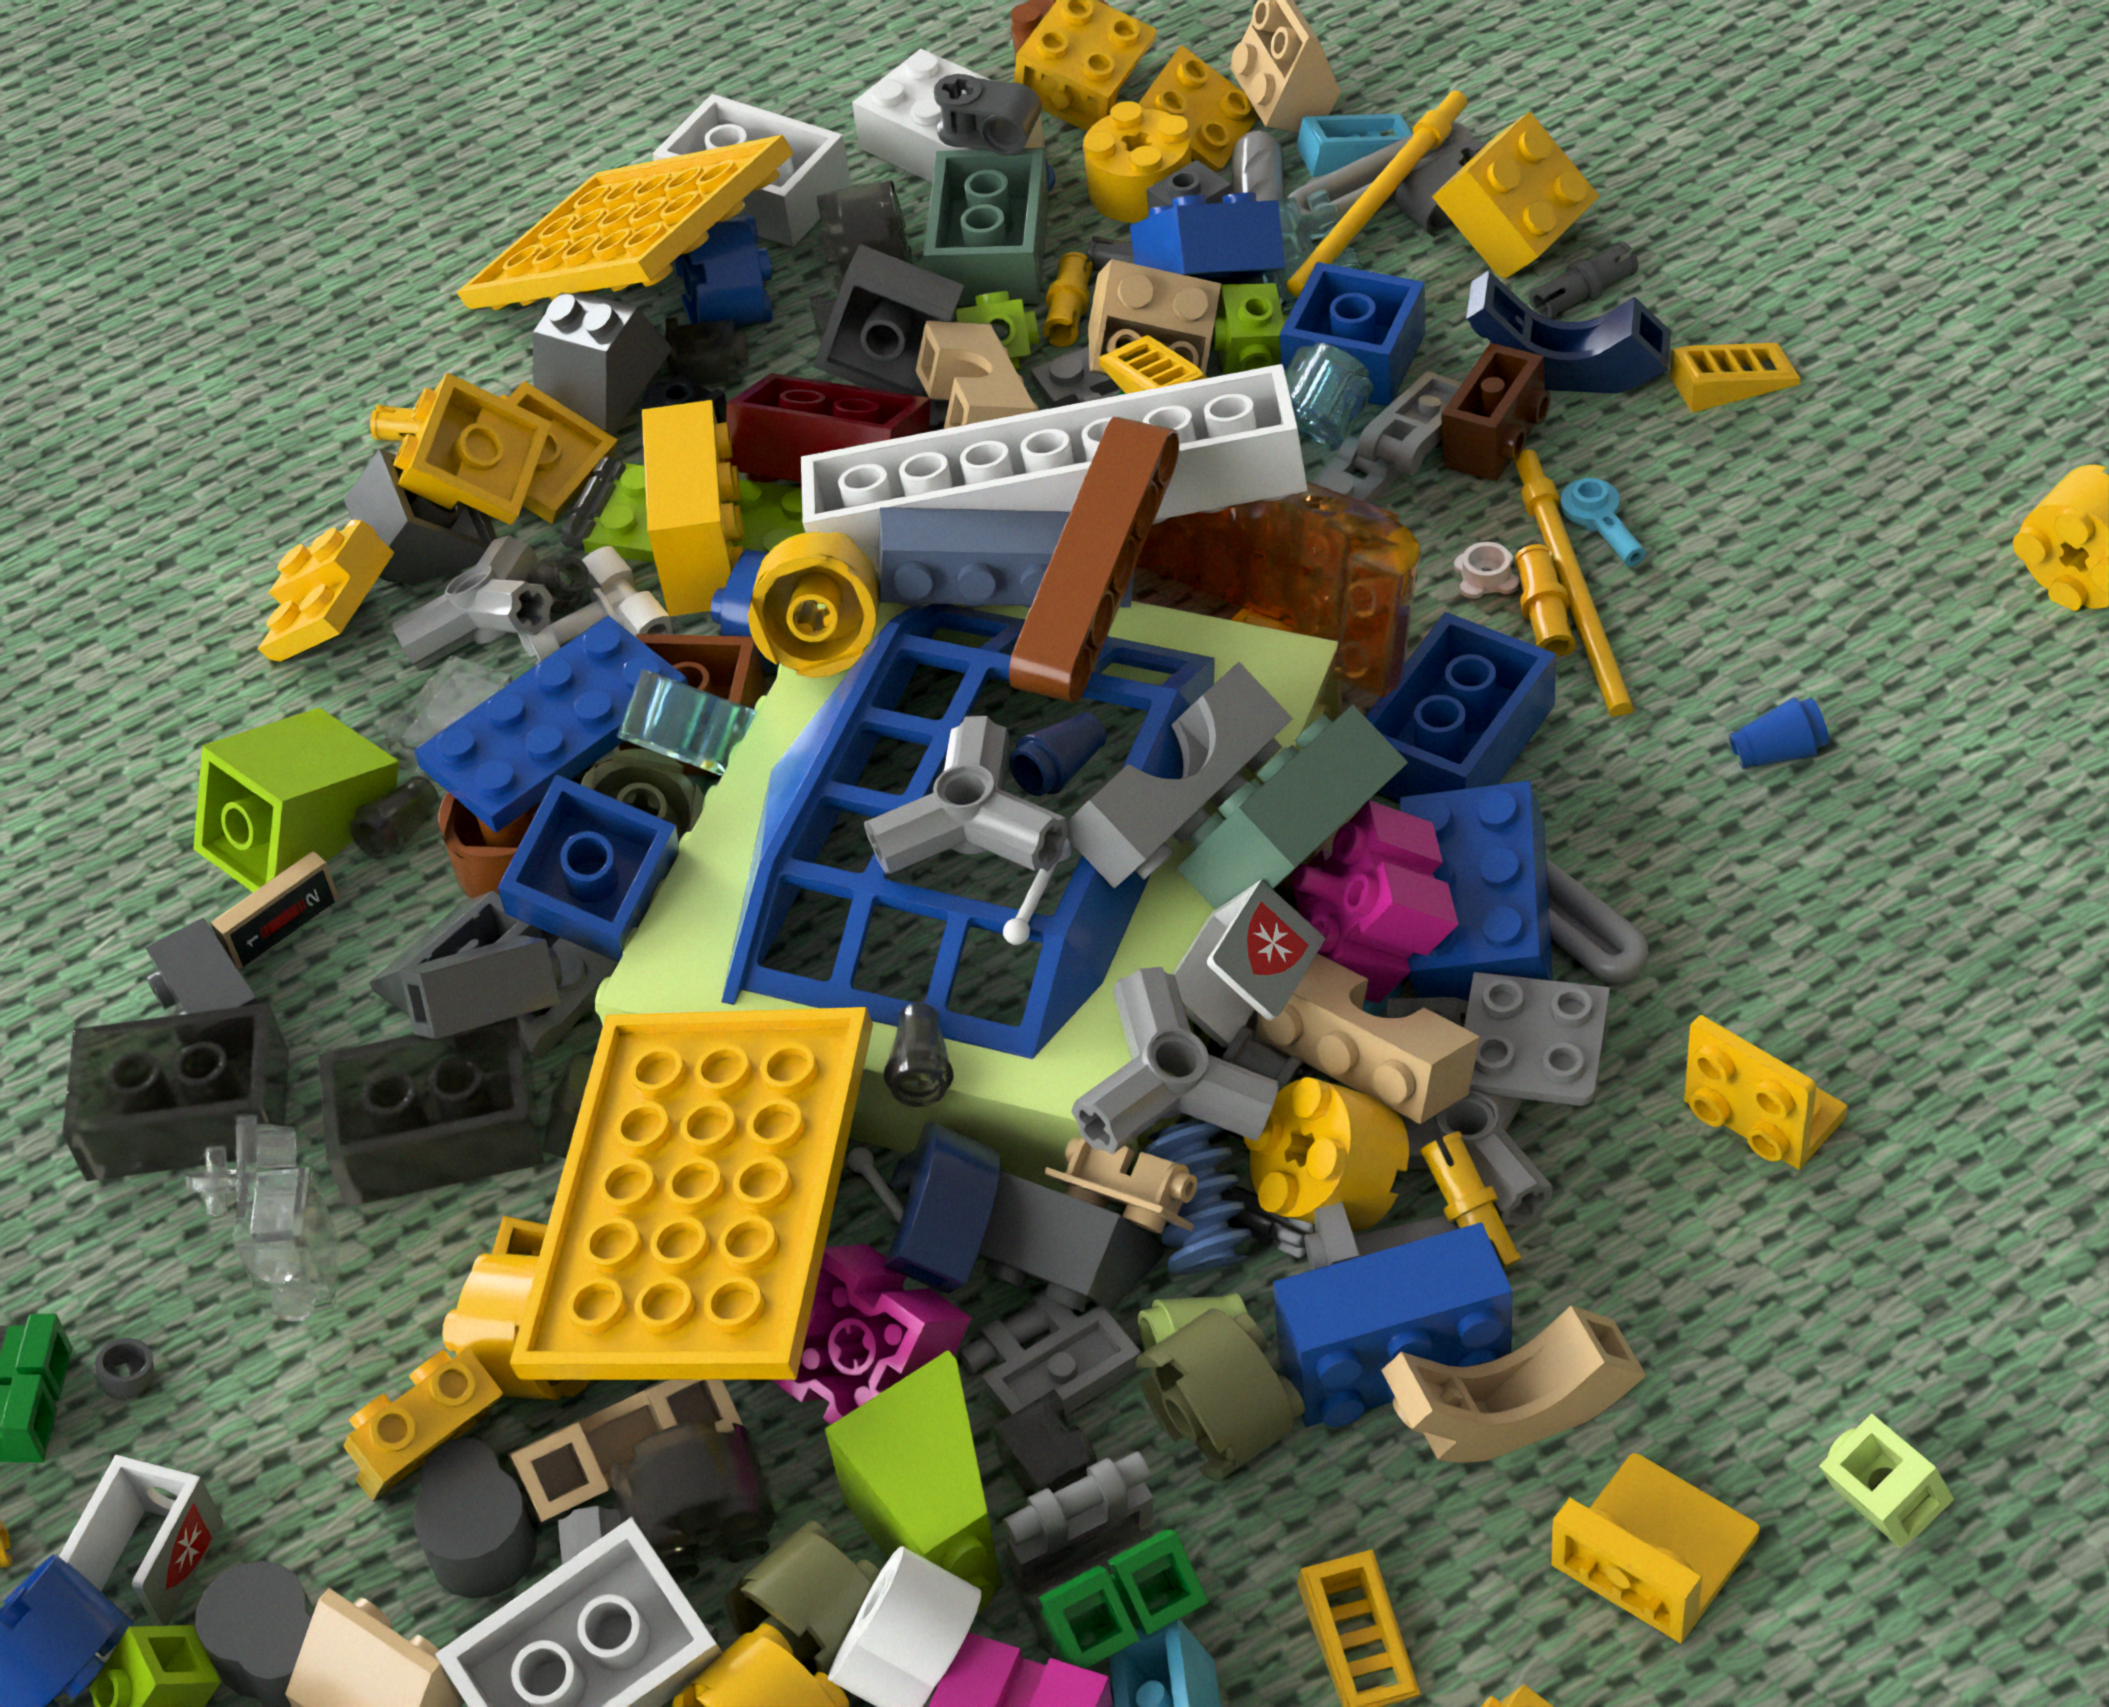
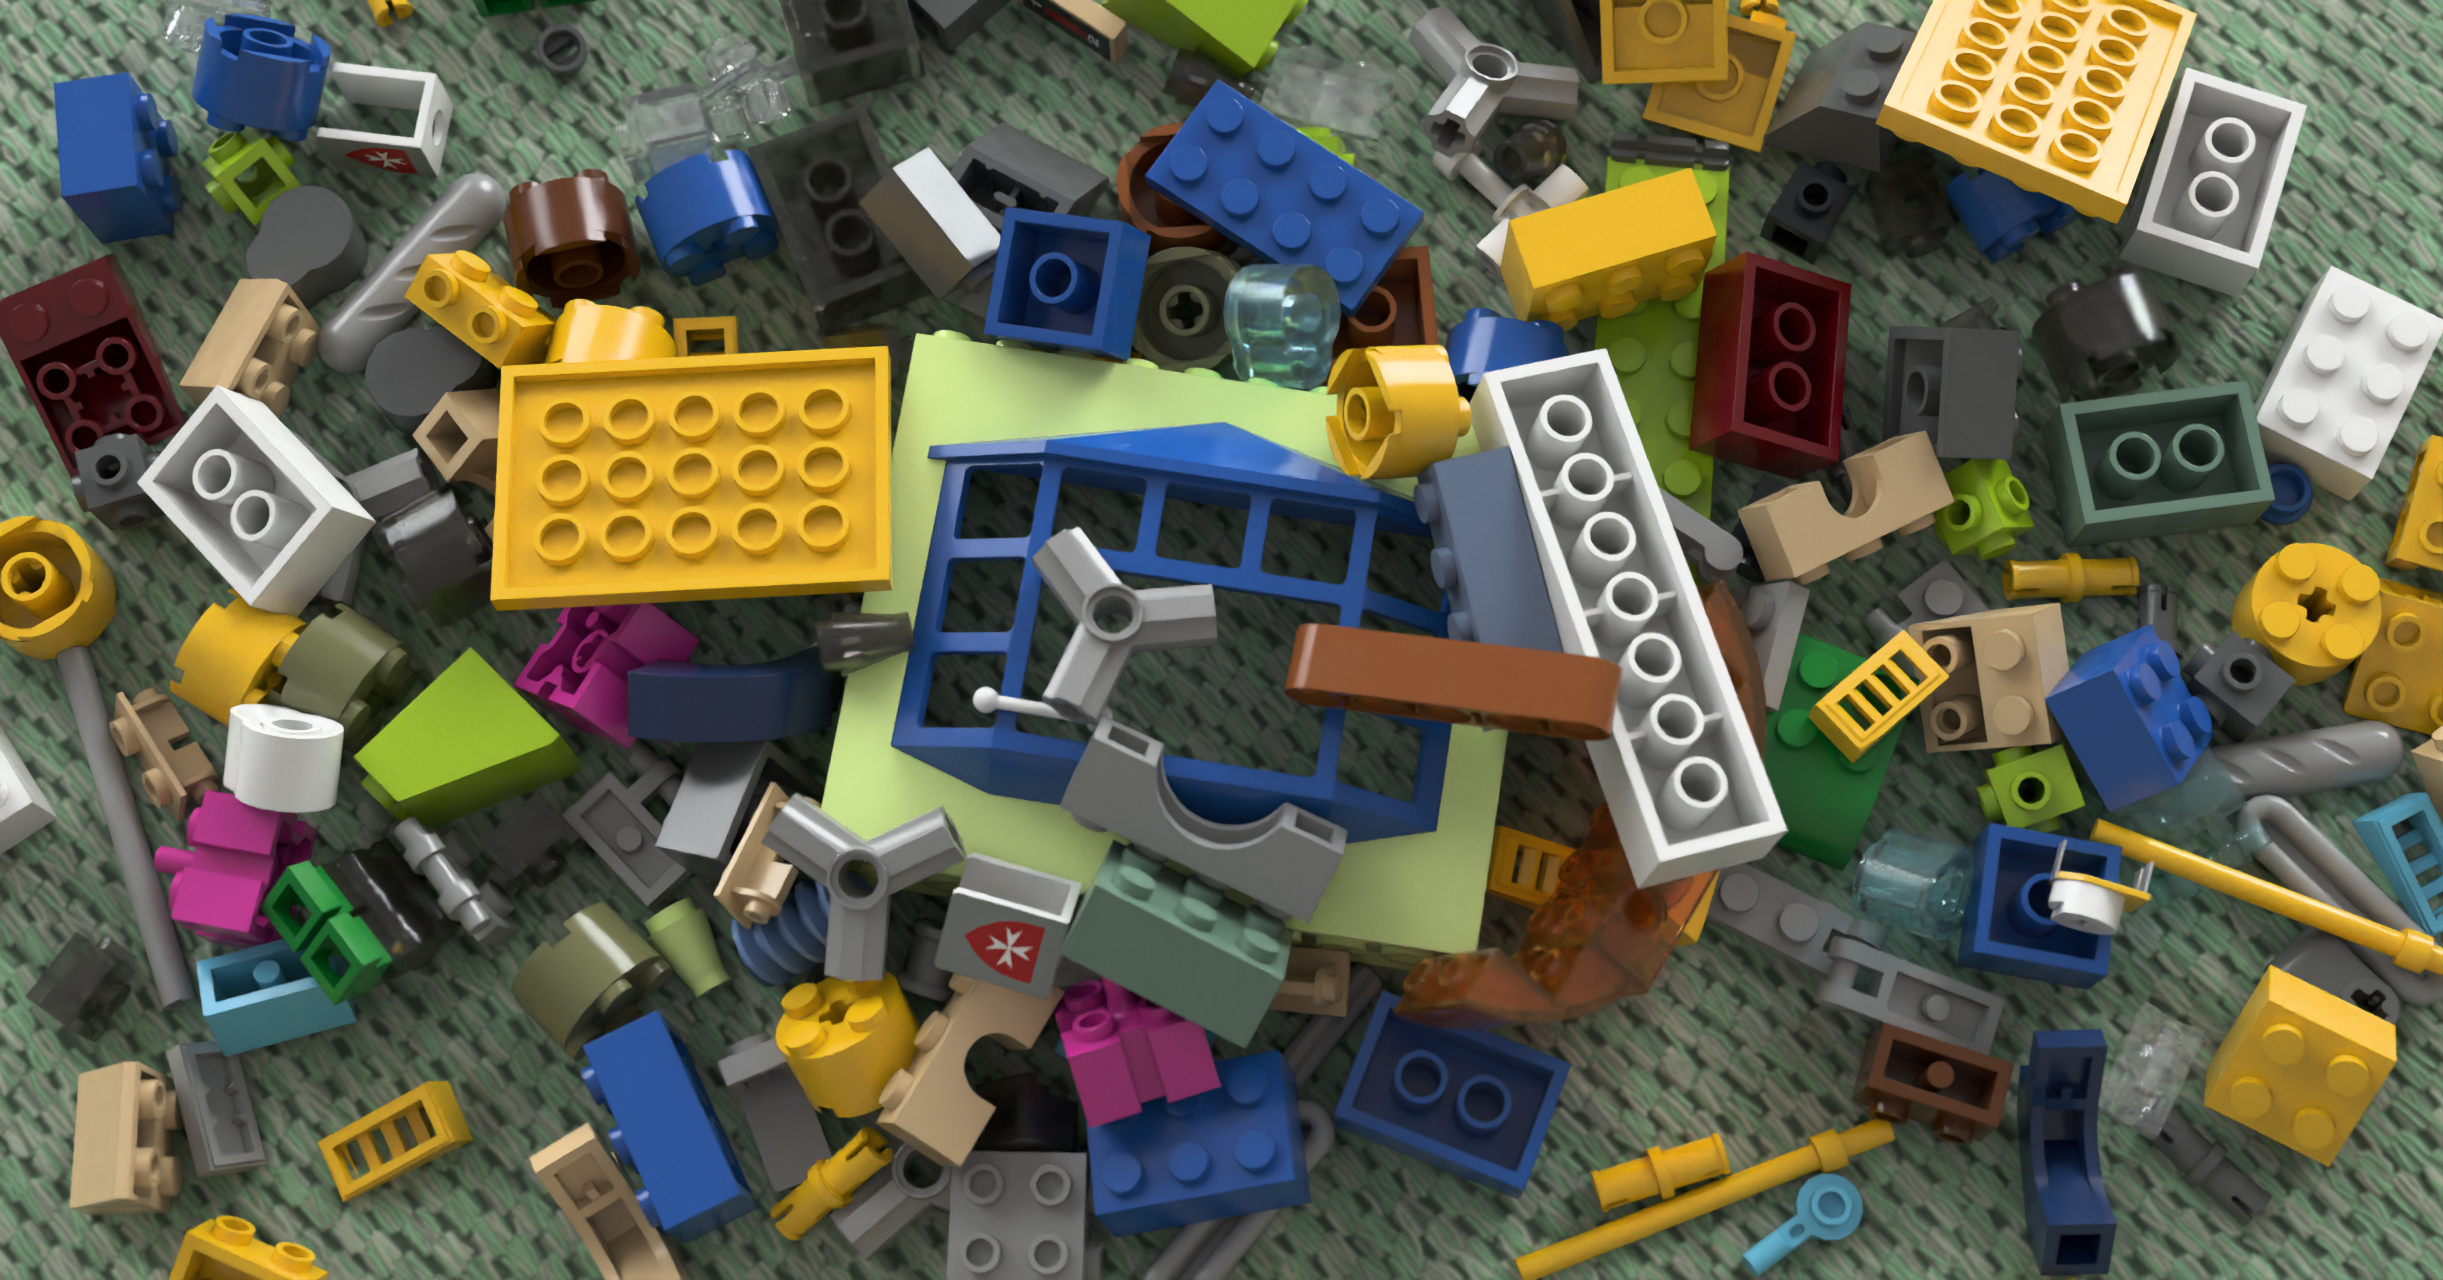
camera: 75 degrees right, 25 degrees up
dark grey piece [934,74,1042,155] -> none
dark blue cone [1009,712,1107,796] -> none
white plate [1454,542,1519,599] -> none
none -> light grey piece [317,172,507,374]
none -> reddish brown brick [503,169,641,309]
none -> blue brick [635,150,780,287]
none -> white piece [2048,840,2154,935]
none -> clear hips [2098,1002,2206,1141]

